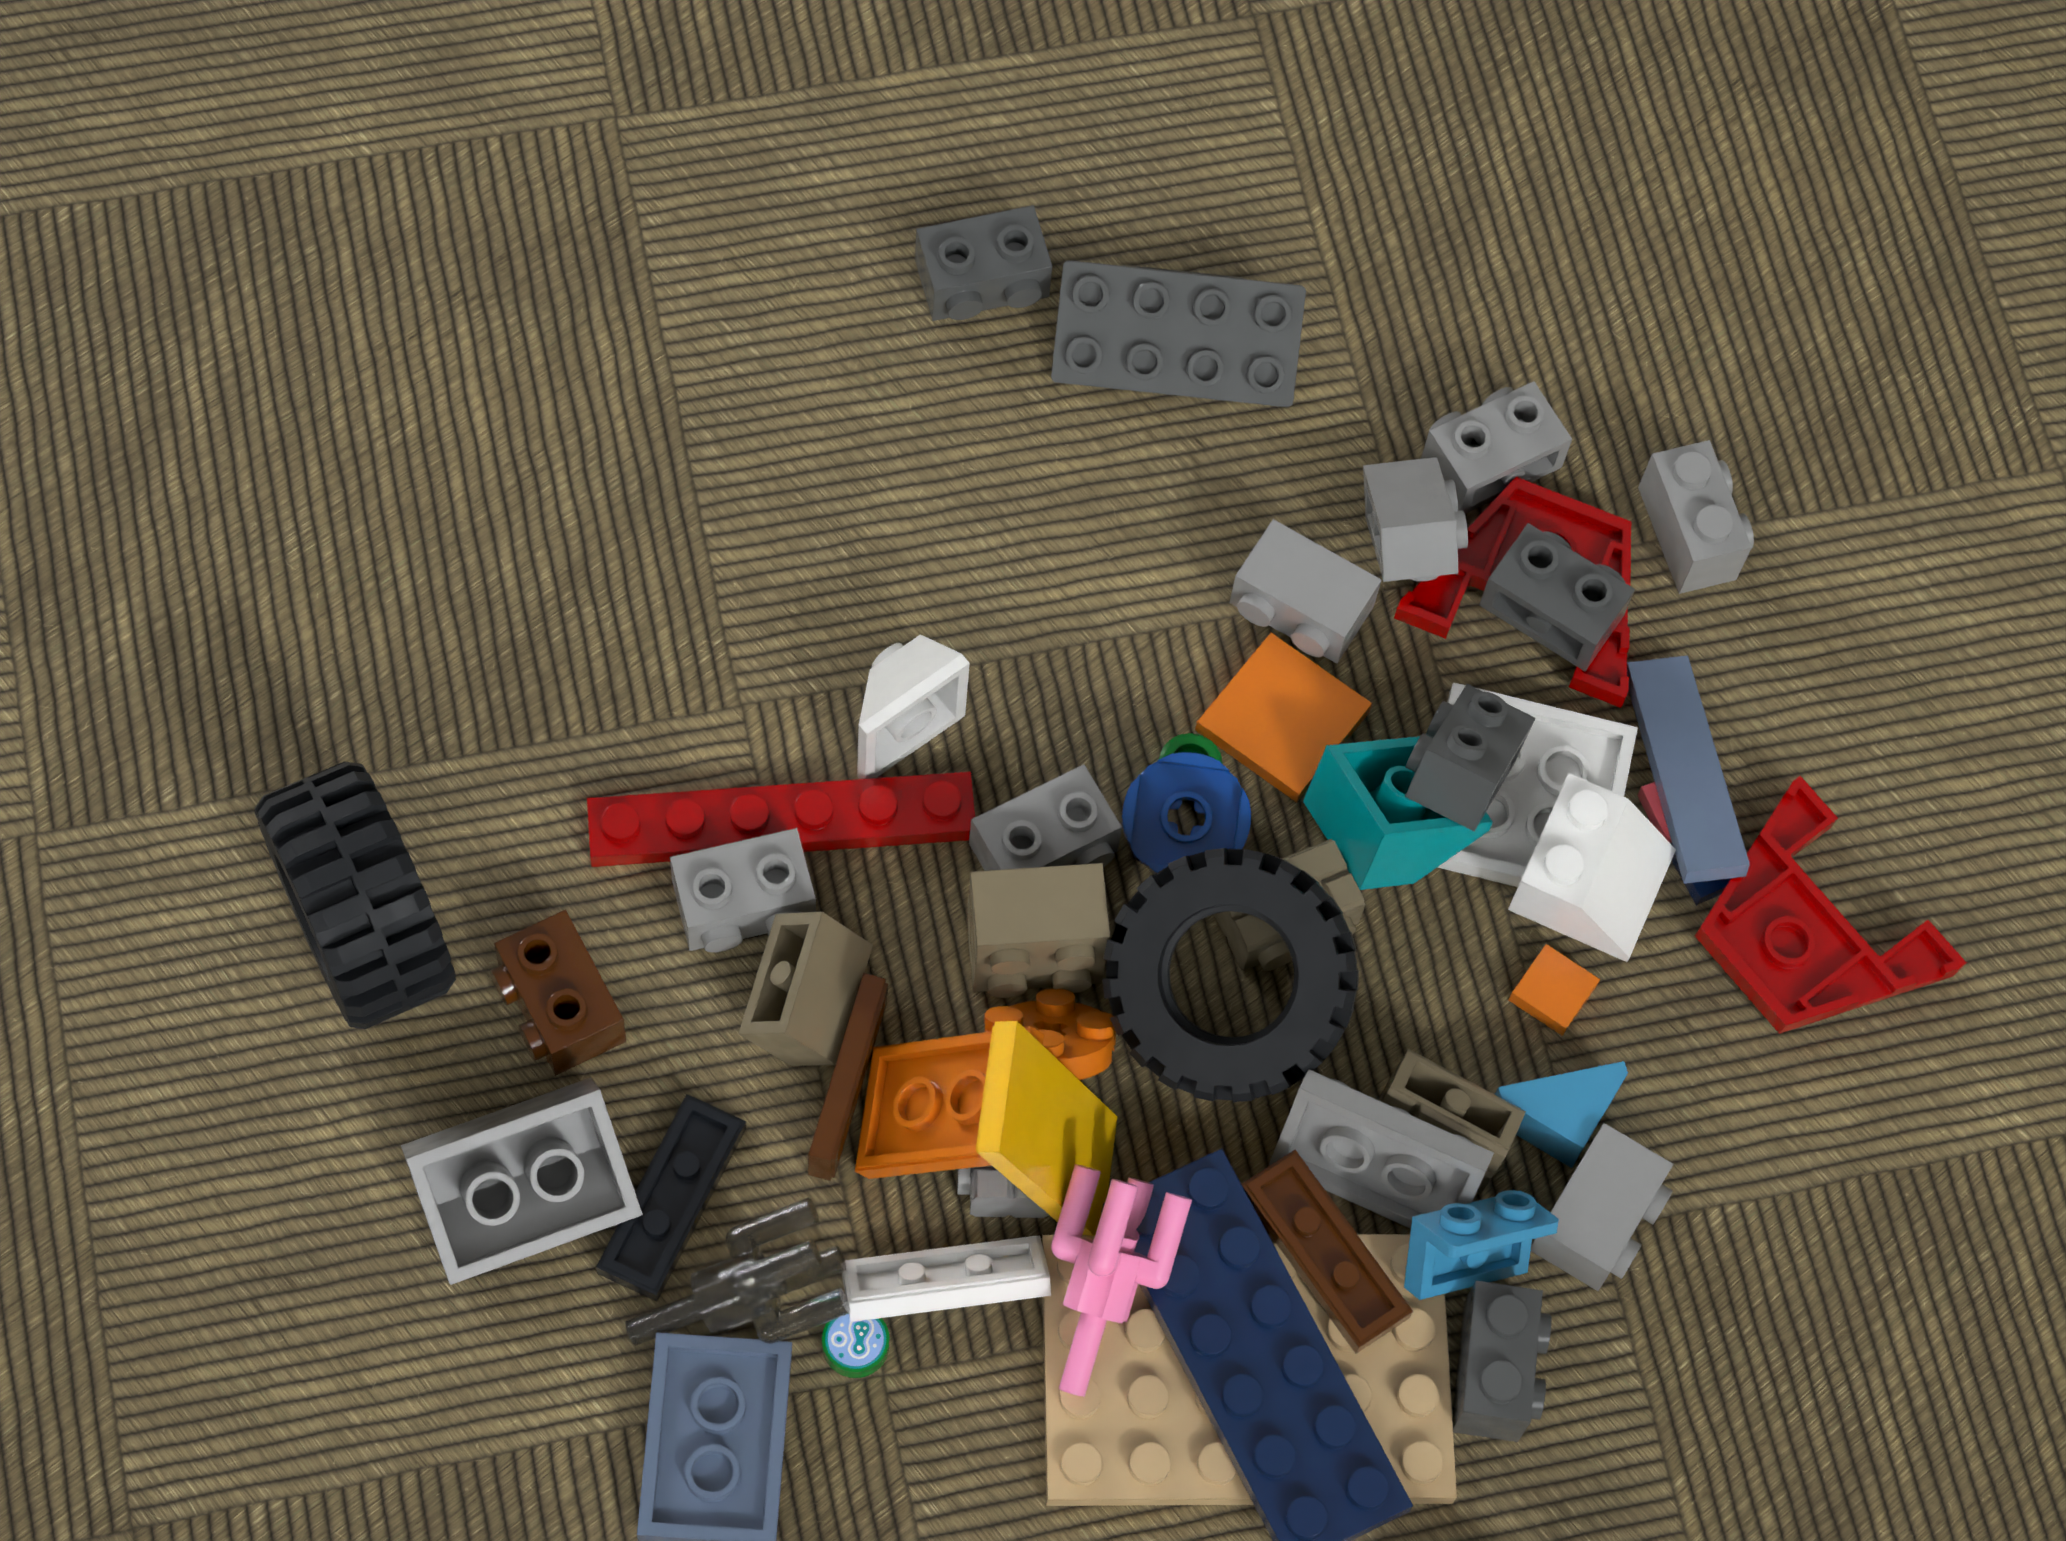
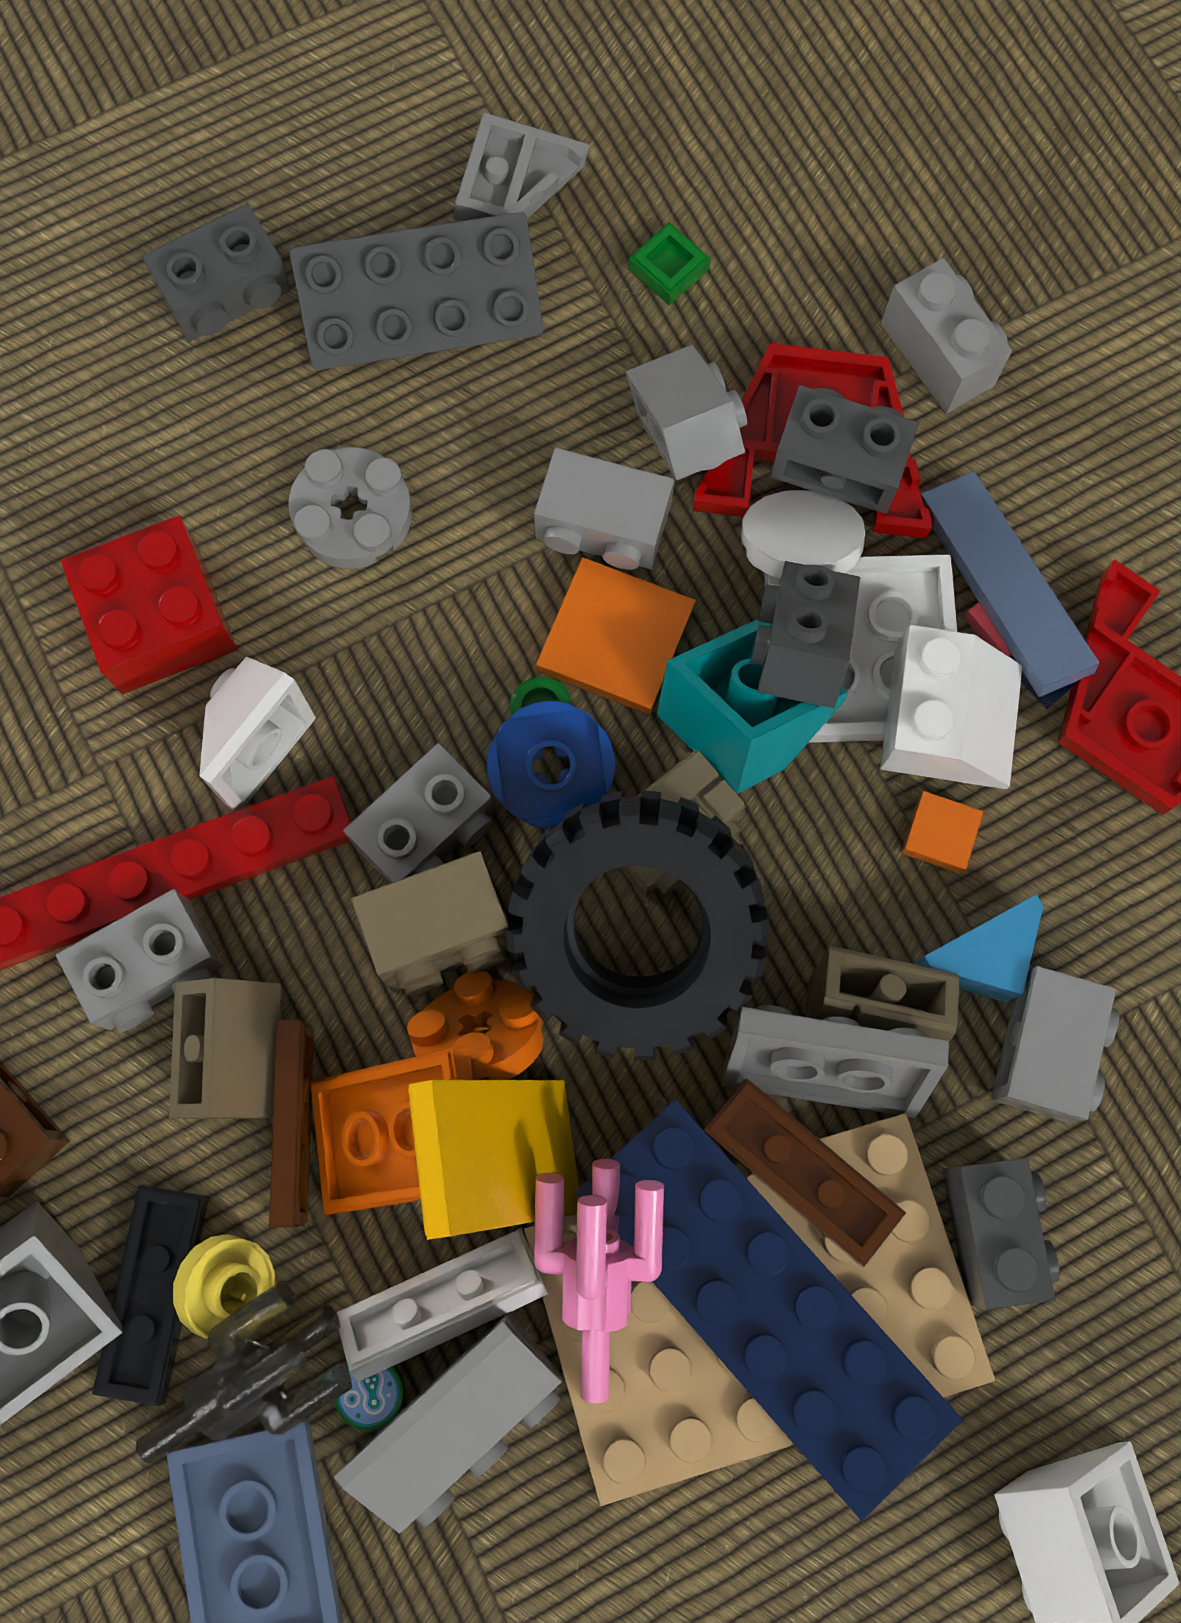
camera: 10 degrees left, 10 degrees up
dark azure bracket [1404,1190,1559,1300] -> none
light grey brick [1421,381,1572,514] -> none
none -> red brick [60,515,238,694]
none -> light yellow plate [173,1234,275,1342]
none -> light grey plate [289,447,412,569]
none -> light grey slope [334,1312,562,1534]
none -> light grey wing [453,112,589,221]
none -> green tile [628,222,711,306]
none -> white tile [741,490,865,579]

